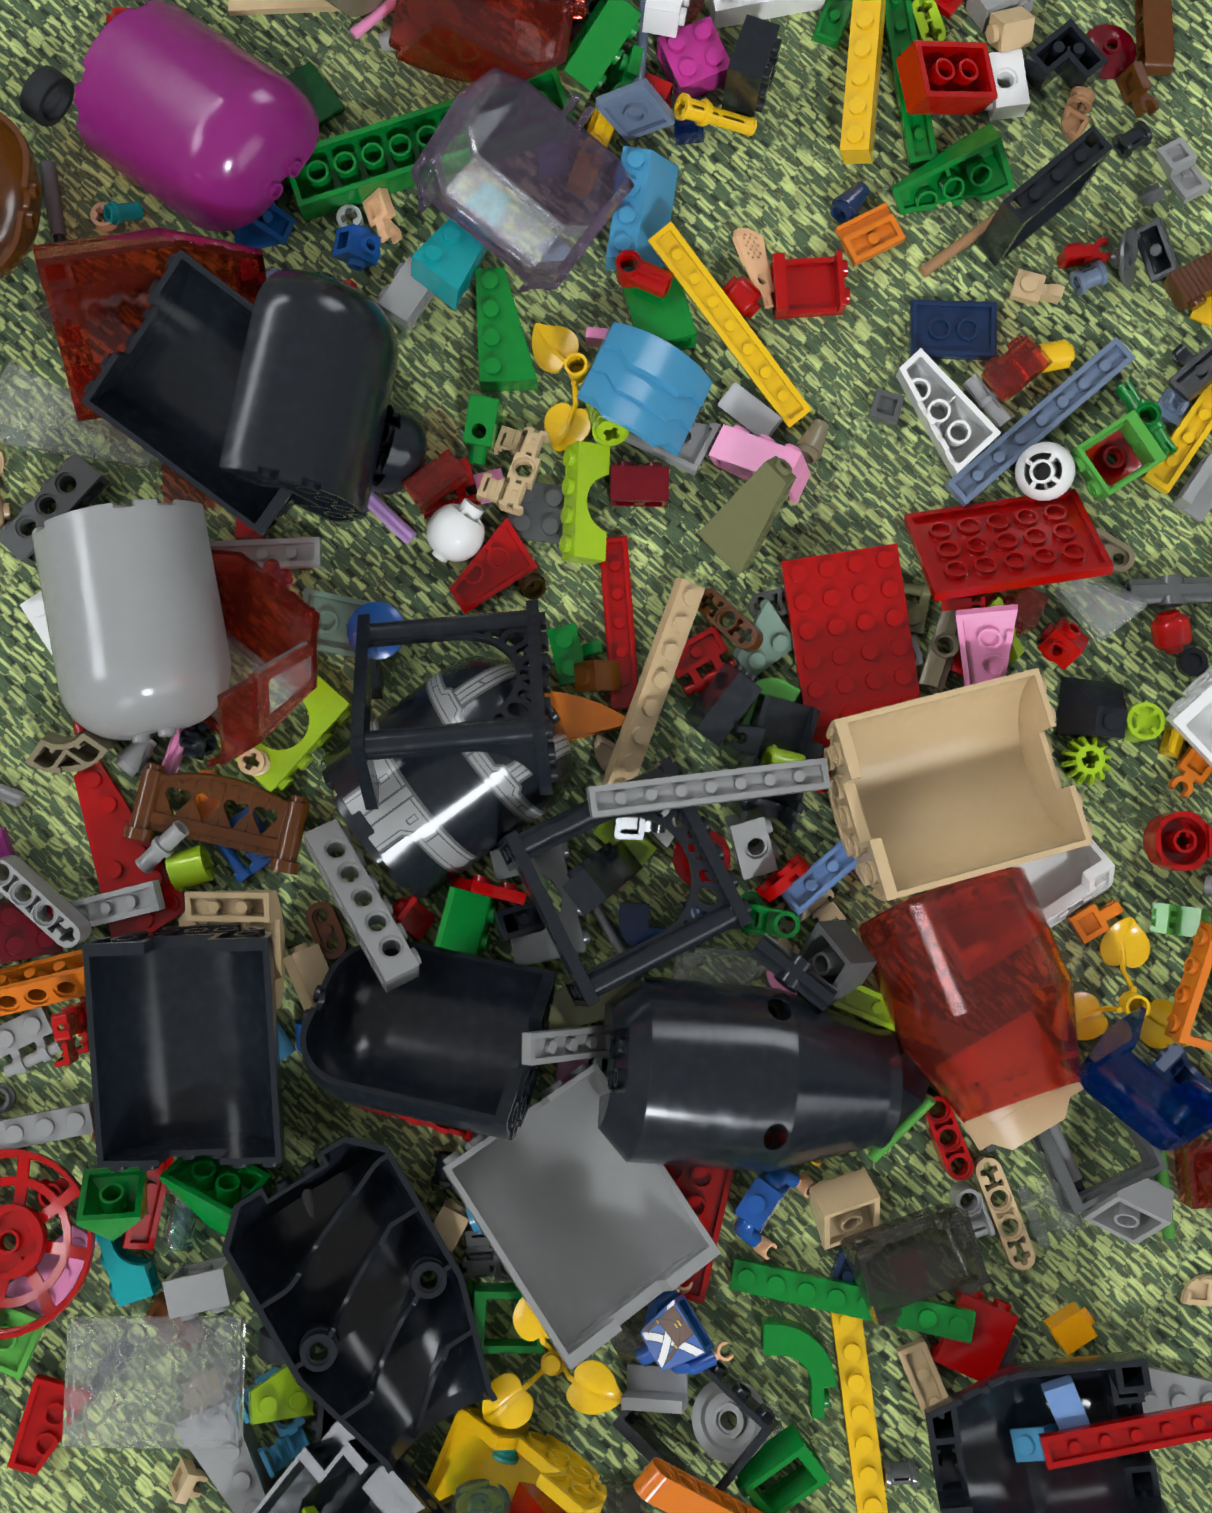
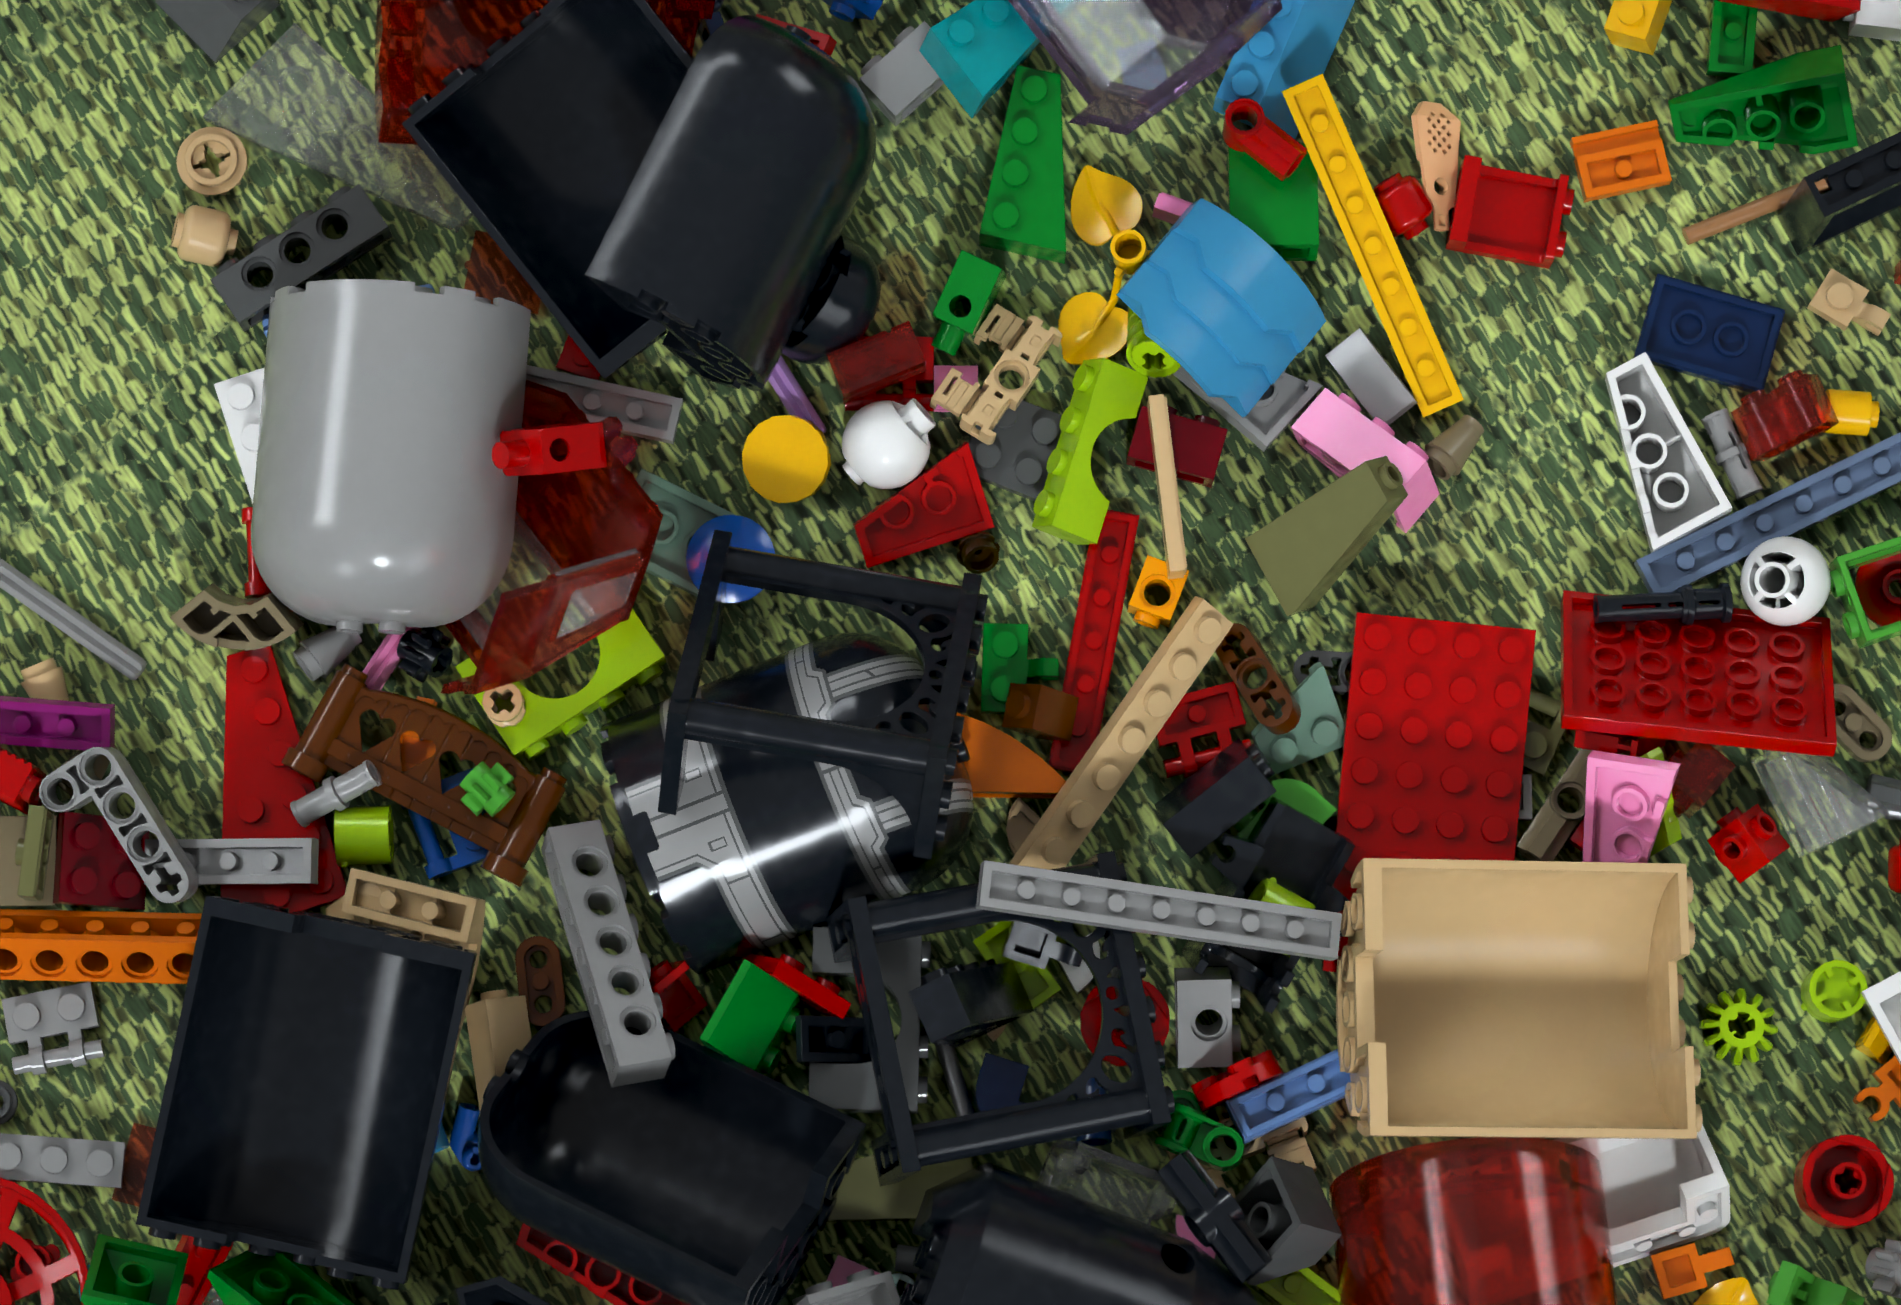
camera: 15 degrees right, 5 degrees down
red piece [51,998,89,1067] -> none
light grey plate [522,1024,614,1066] -> none
dark blue cone [830,181,870,224] -> none
dark grey plate [868,388,905,426] -> none
black slope [1056,677,1127,741] -> none
none -> bright green gear [459,761,516,817]
none -> red torso [492,422,607,476]
none -> yellow tile [742,415,831,503]
none -> light orange brick [1127,555,1189,630]
none -> tan tile [1147,394,1187,579]
none -> black pin [1593,583,1733,625]

